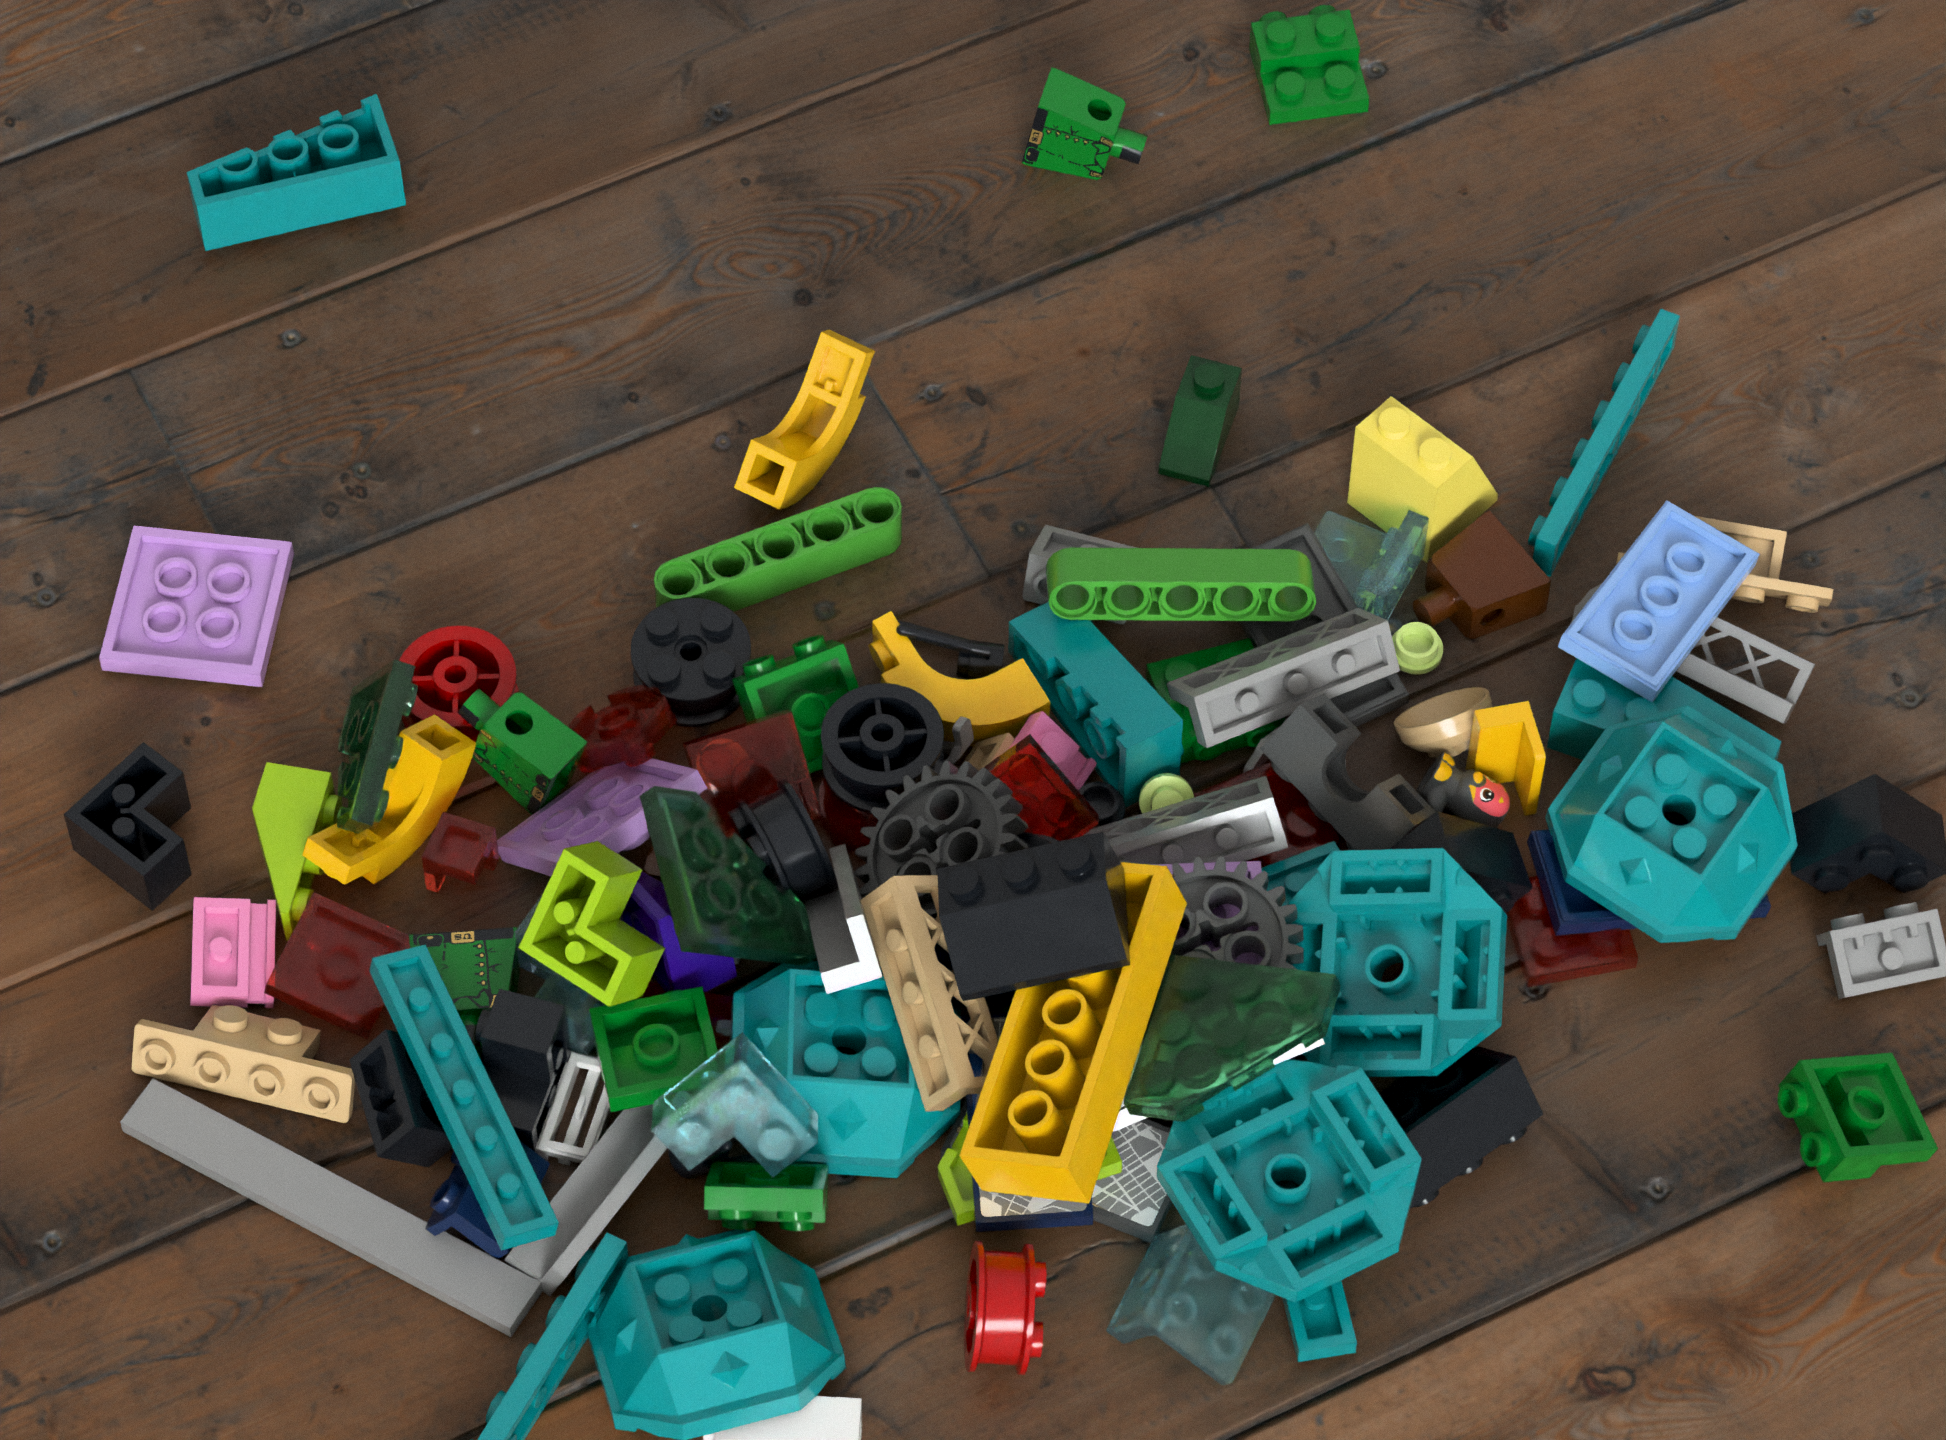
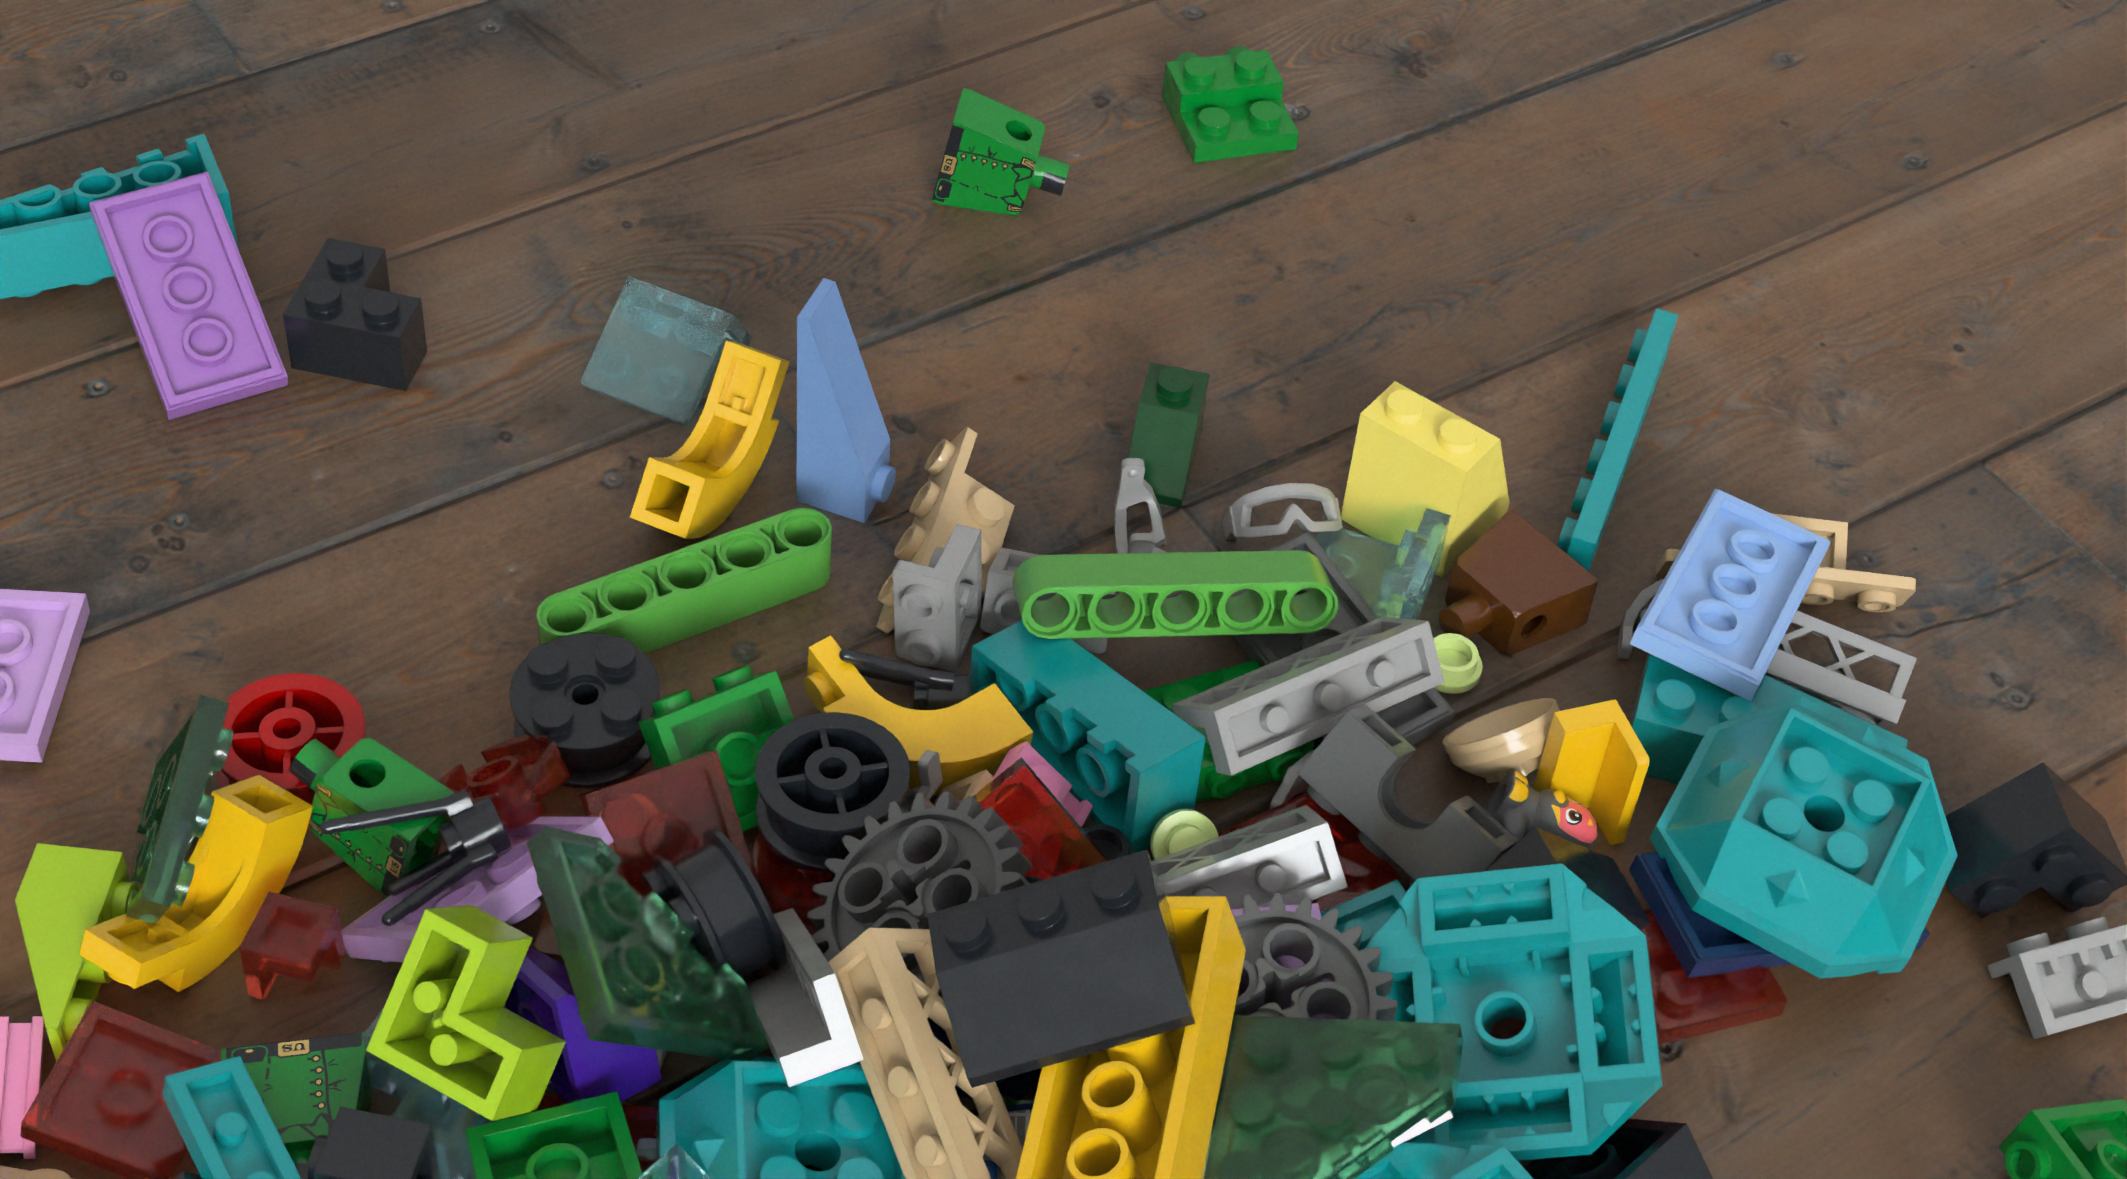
camera: 10 degrees left, 10 degrees down
none -> medium lavender tile [89,171,288,420]
none -> black brick [283,238,427,391]
none -> black plant [319,789,512,926]
none -> clear light blue bracket [581,276,752,425]
none -> medium blue wedge [796,278,896,523]
none -> tan bracket [876,427,1015,634]
none -> light grey bracket [893,524,982,673]
none -> light grey helmet [1114,458,1167,553]
none -> light grey helmet [1223,483,1343,540]

